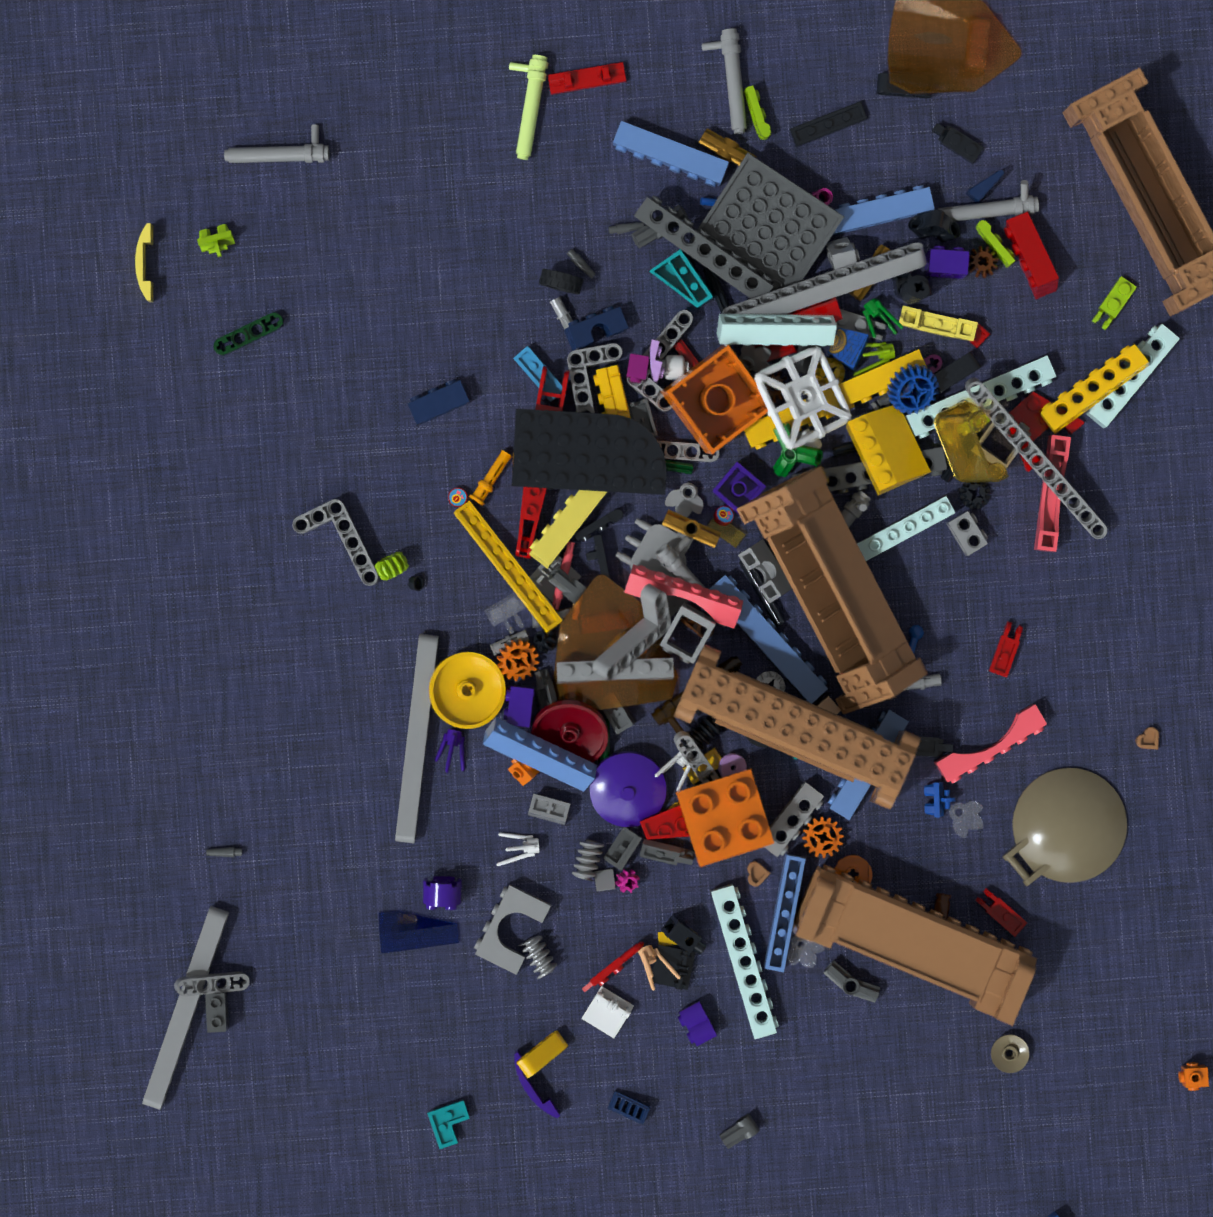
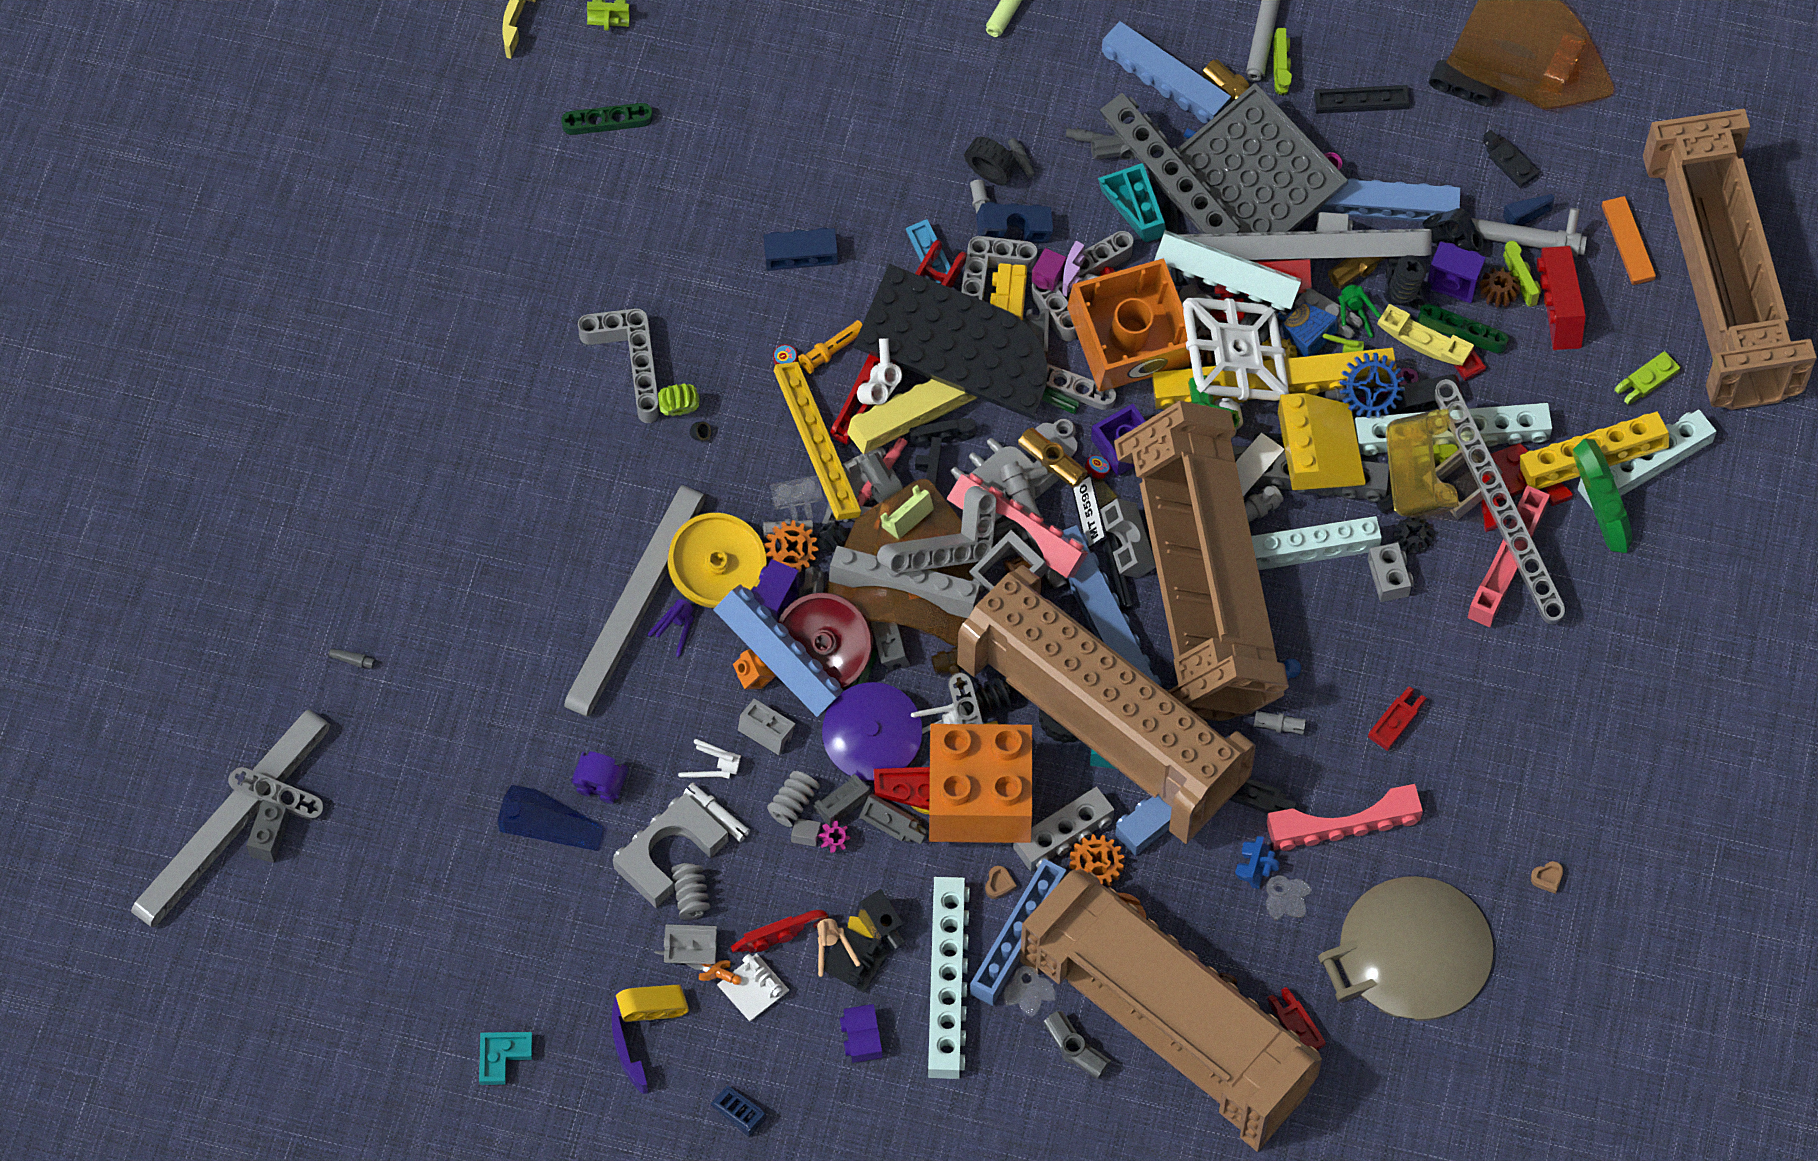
camera: 20 degrees right, 25 degrees down
none -> orange piece [655,951,742,985]
none -> light grey hinge [664,924,717,964]
none -> white pin [683,783,750,842]
none -> white beam [857,338,902,405]
none -> yellowish green hinge [881,485,934,539]
none -> white sticker [1072,473,1106,549]
none -> white sticker [1236,433,1284,496]
none -> dark green beam [1418,304,1509,353]
none -> green brick [1573,439,1632,553]
none -> orange tile [1601,196,1656,285]

